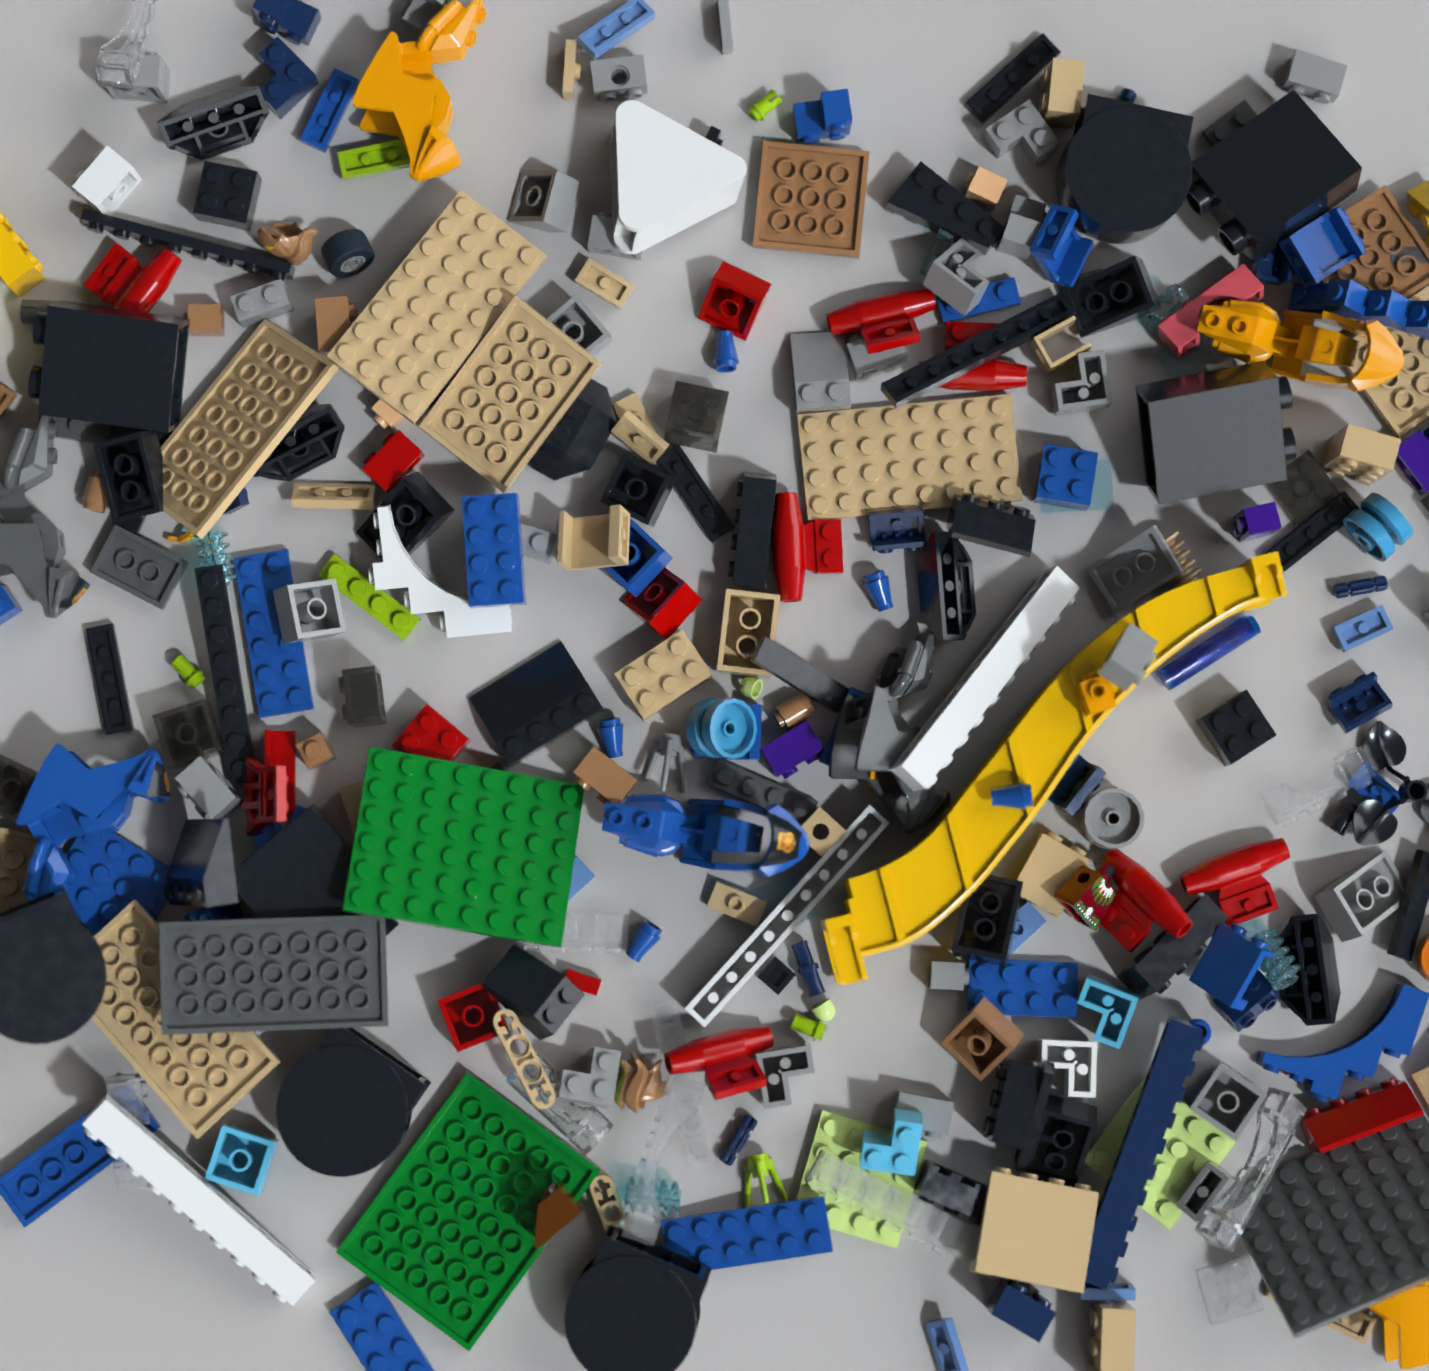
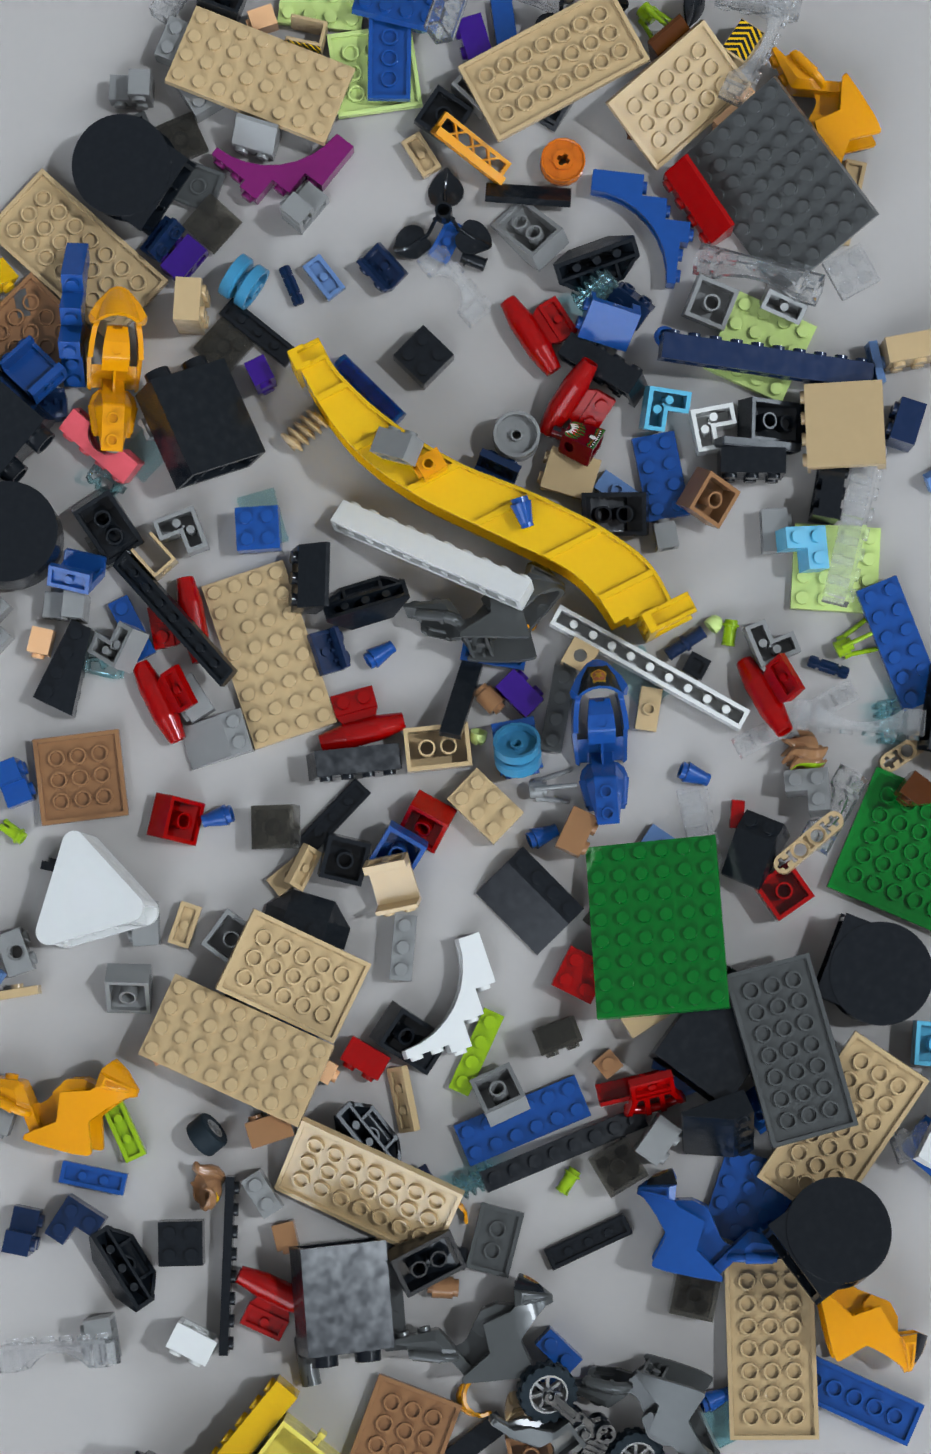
camera: 95 degrees left, 0 degrees up
blue brick [462,493,527,608] -> none
light grey plate [1086,525,1184,614] -> none

